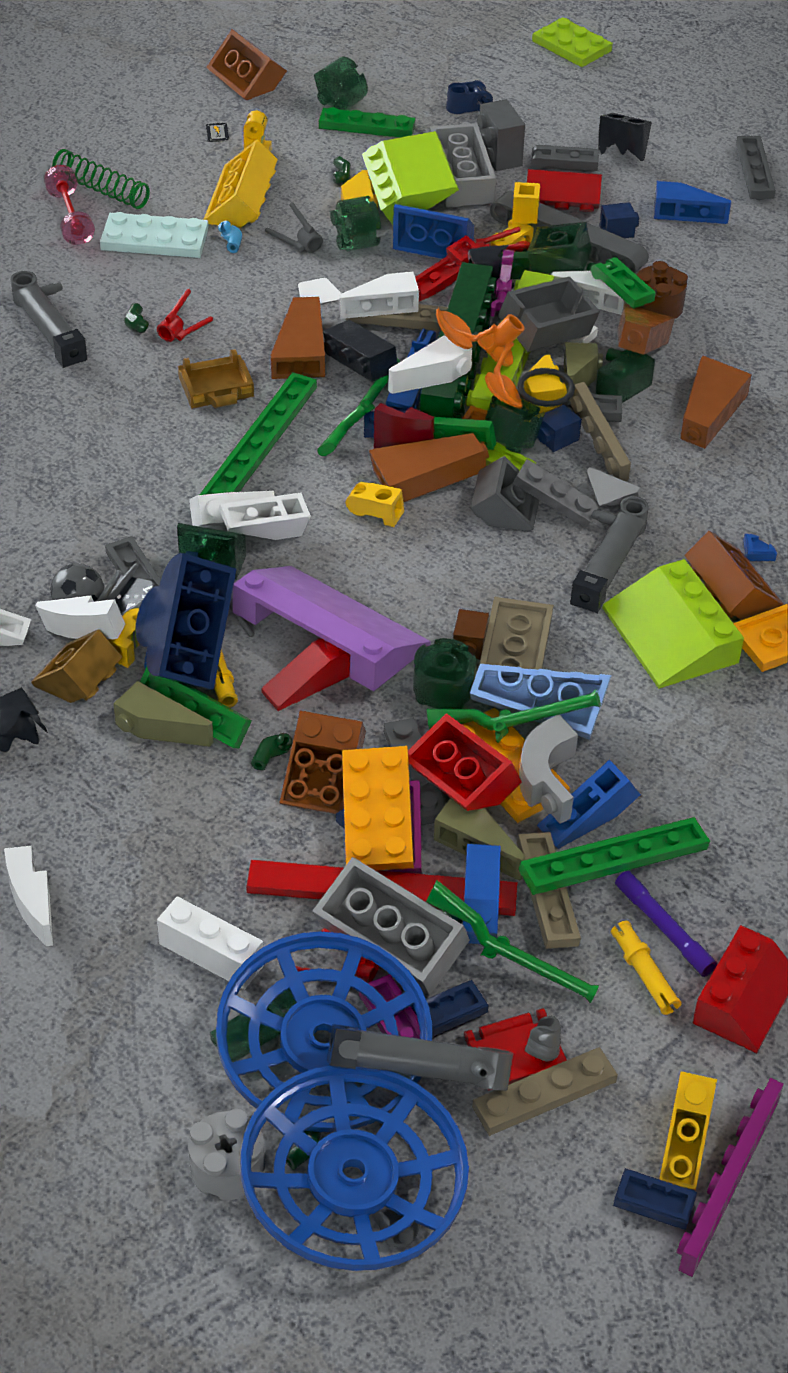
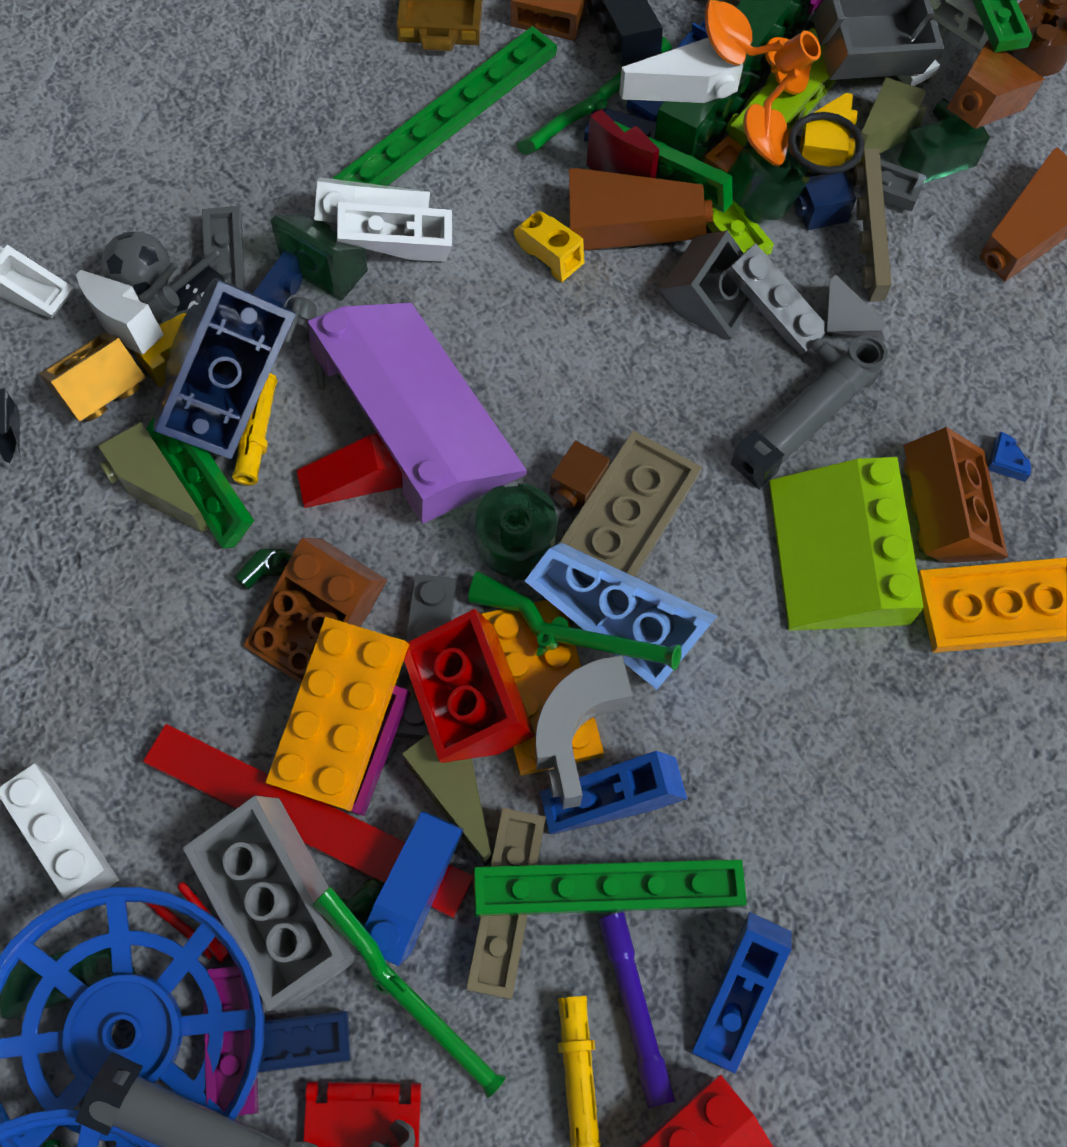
camera: 20 degrees right, 20 degrees up
none -> blue slope [692,912,792,1073]

